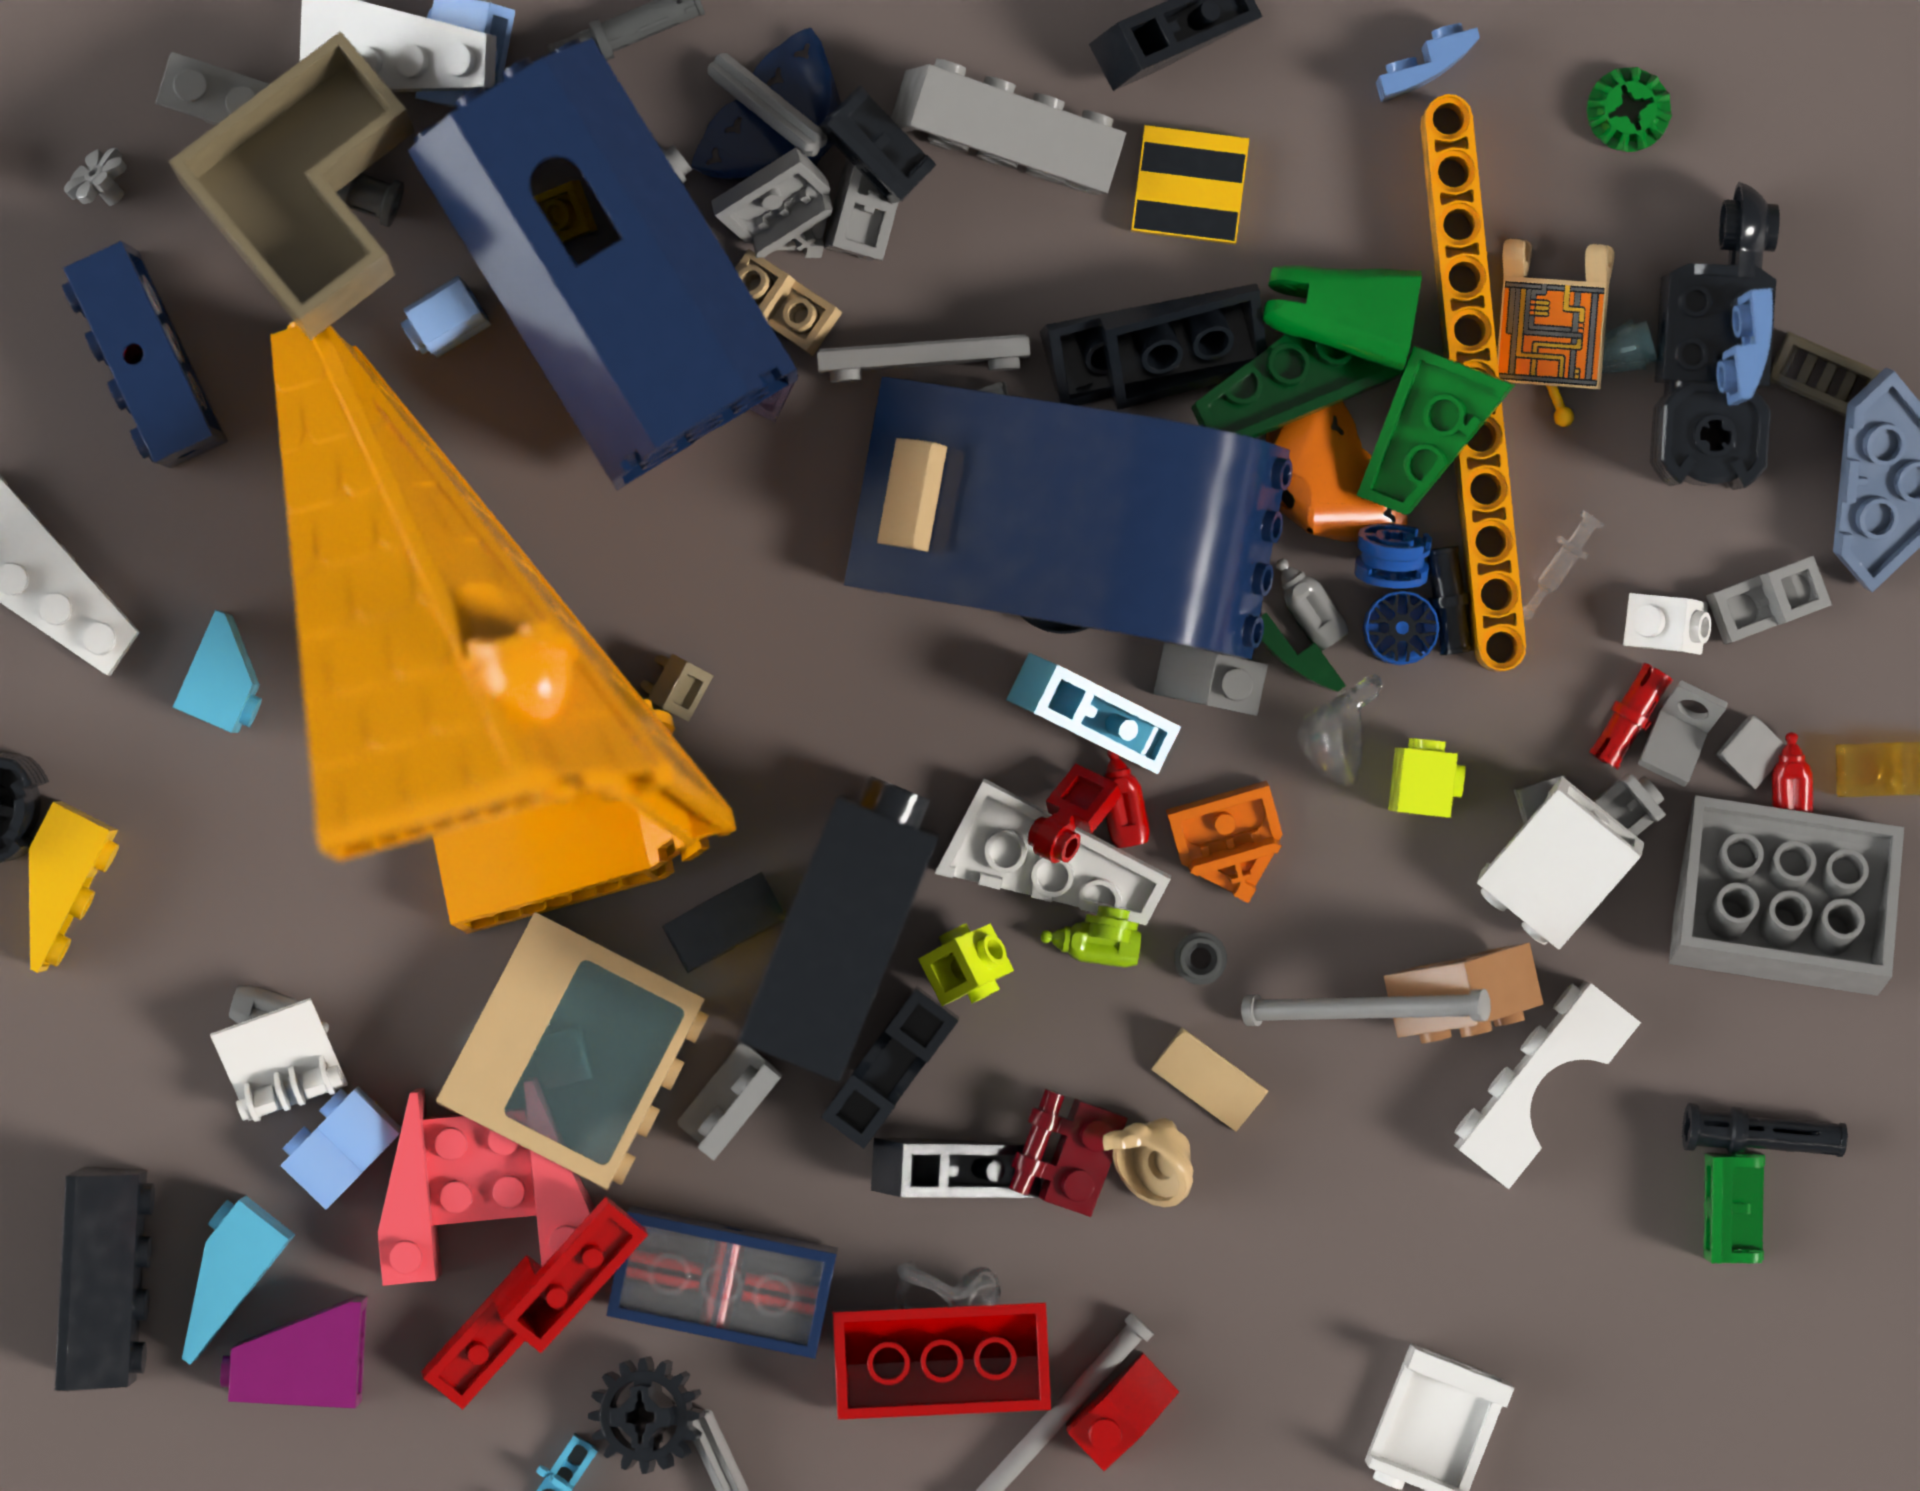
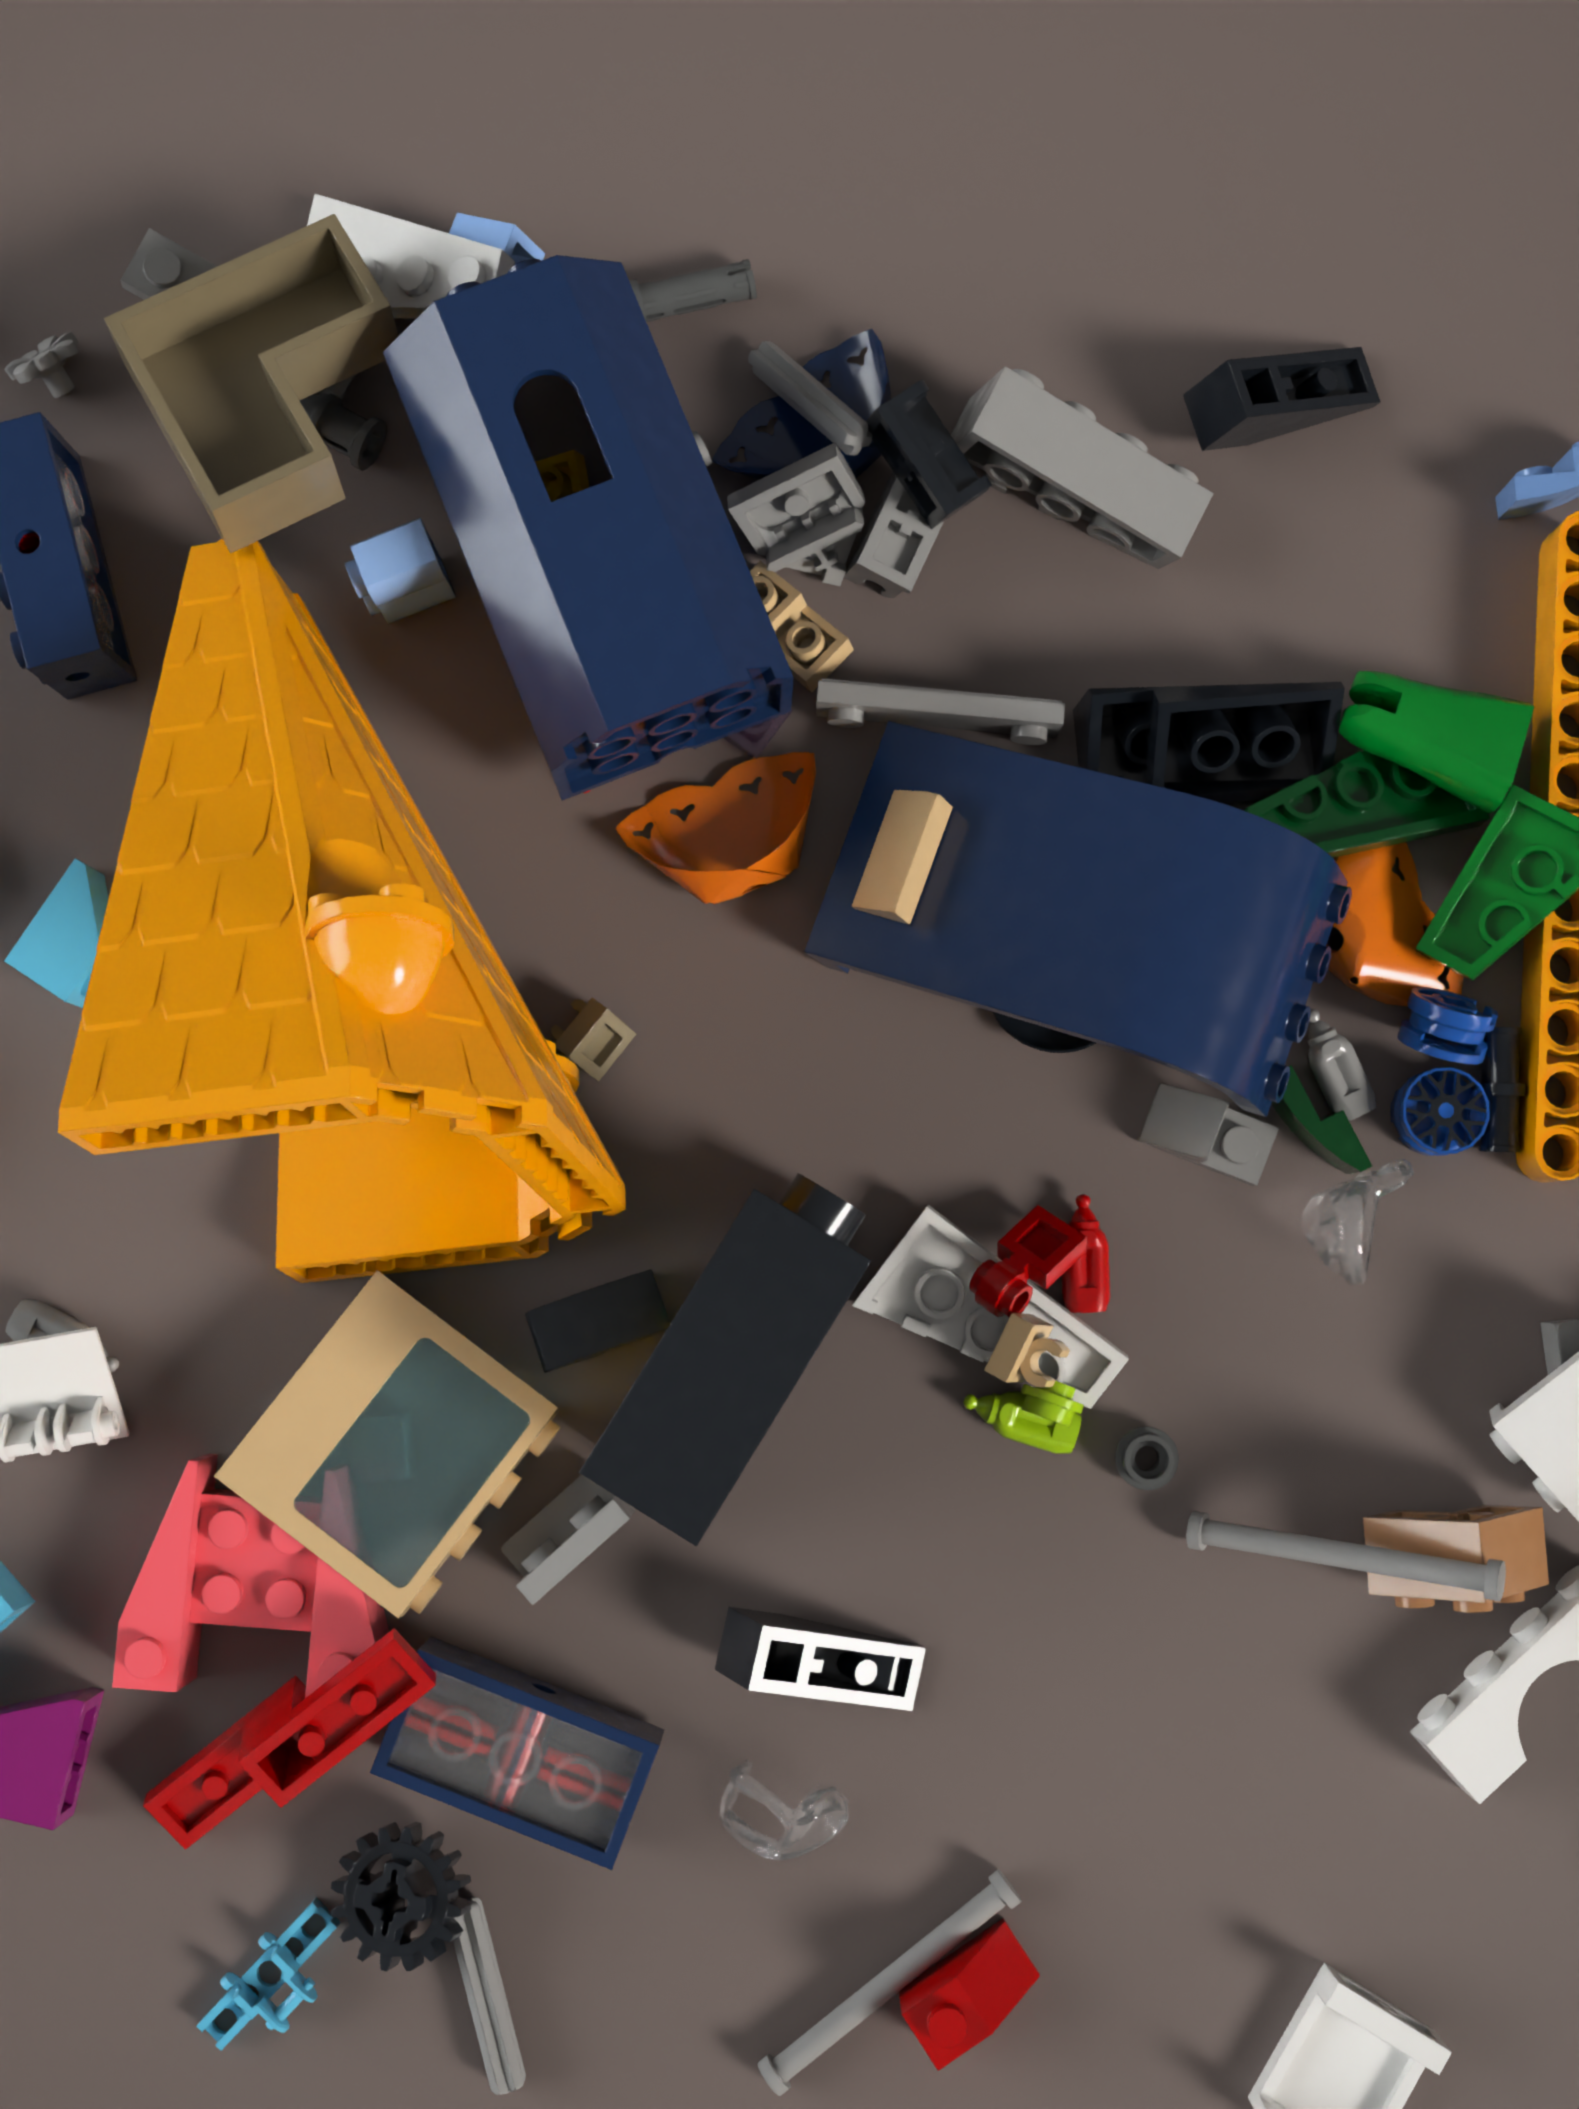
camera: 10 degrees right, 5 degrees down
light blue brick [280,1086,402,1210] -> none
black arch [821,986,959,1149] -> none
red slope [833,1302,1051,1420] -> none
neon yellow brick [918,923,1014,1006] -> none
medium azure slope [1006,653,1181,774] -> none
dark red plate [1009,1089,1128,1217] -> none
tan hat [1103,1118,1194,1208] -> none
tile [1131,125,1250,245] -> none
tan slope [1151,1027,1269,1132] -> none
orange slope [1166,780,1283,903] -> none
neon yellow brick [1388,738,1465,818] -> none
none -> orange piece [615,752,816,905]
none -> tan tile [984,1313,1070,1387]

